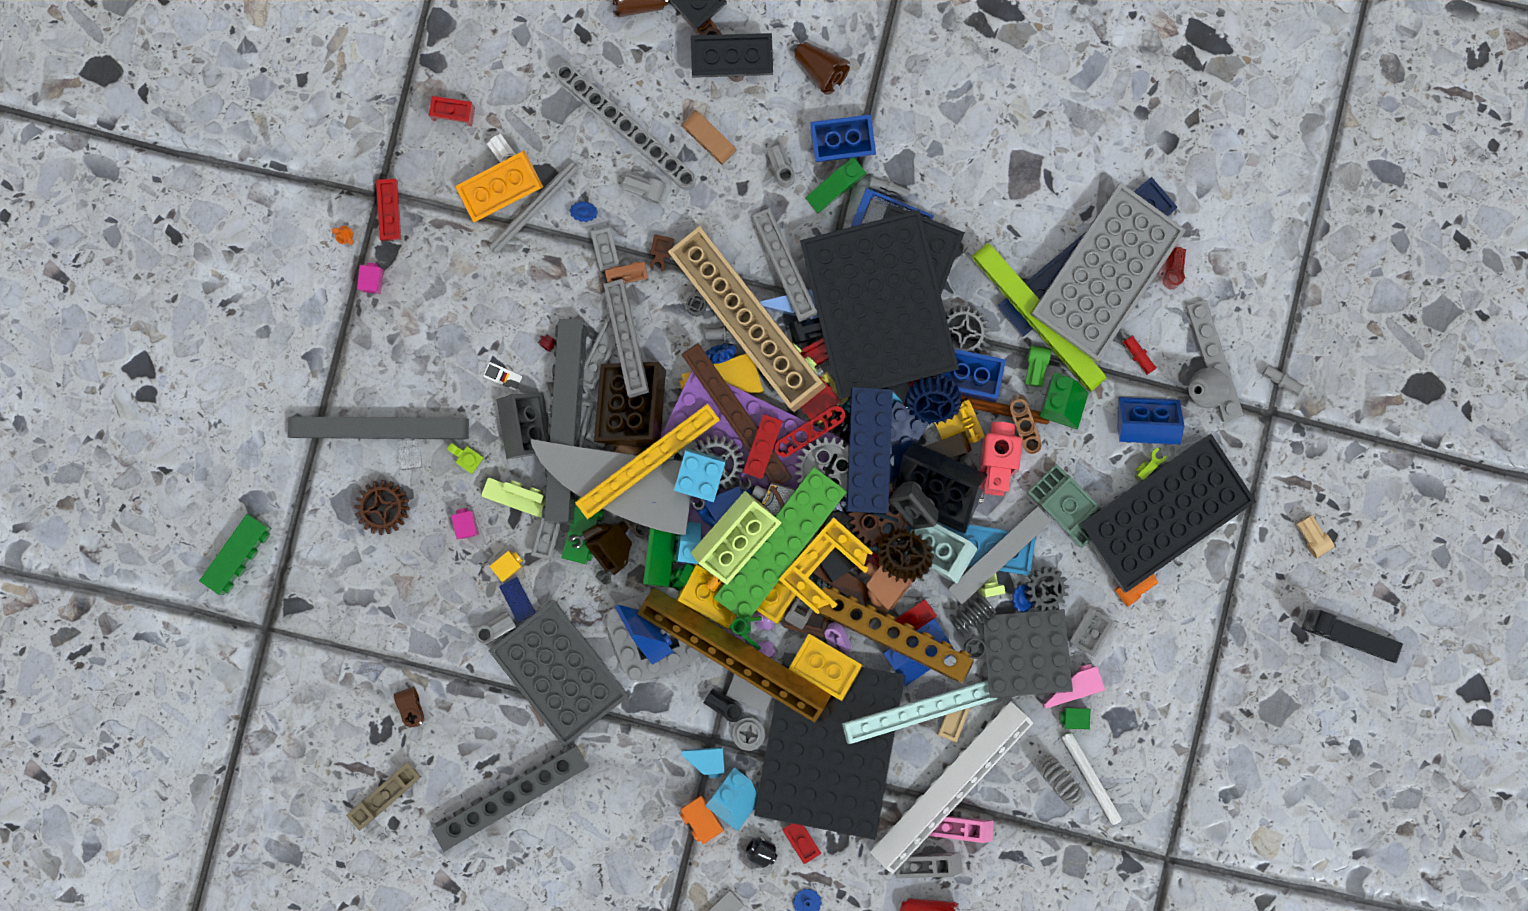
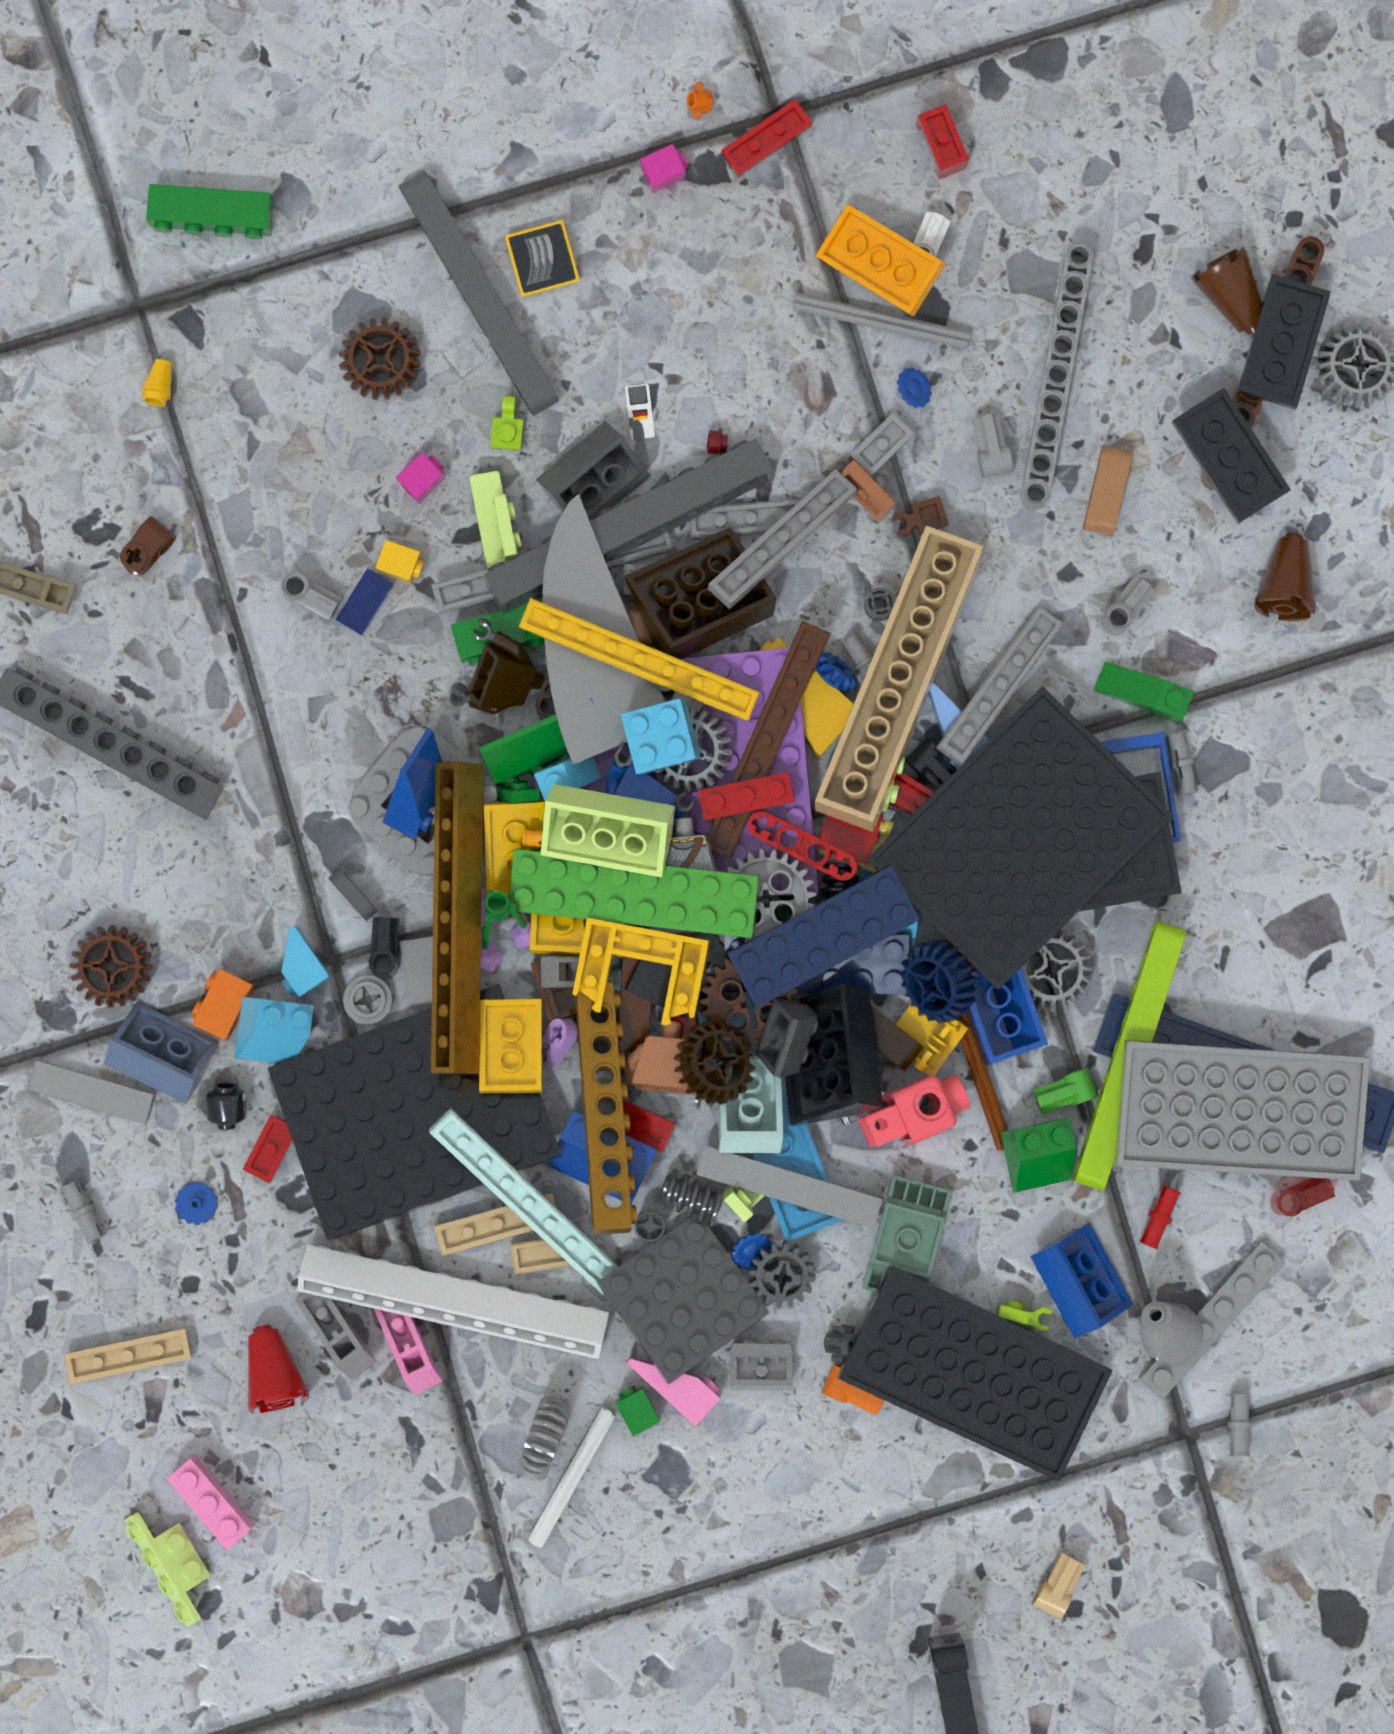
camera: 55 degrees right, 0 degrees up
dark grey plate [489,600,629,748] -> none
blue slope [810,114,876,163] -> none
medium nougat beam [1009,394,1042,454] -> none
none -> reddish brown gear [69,925,154,1008]
none -> sand blue slope [103,1002,219,1104]
none -> yellow cone [141,359,172,407]
none -> dark grey beam [328,868,378,921]
none -> tan plate [434,1193,557,1256]
none -> slope [504,219,580,297]
none -> dark grey gear [824,1324,857,1363]

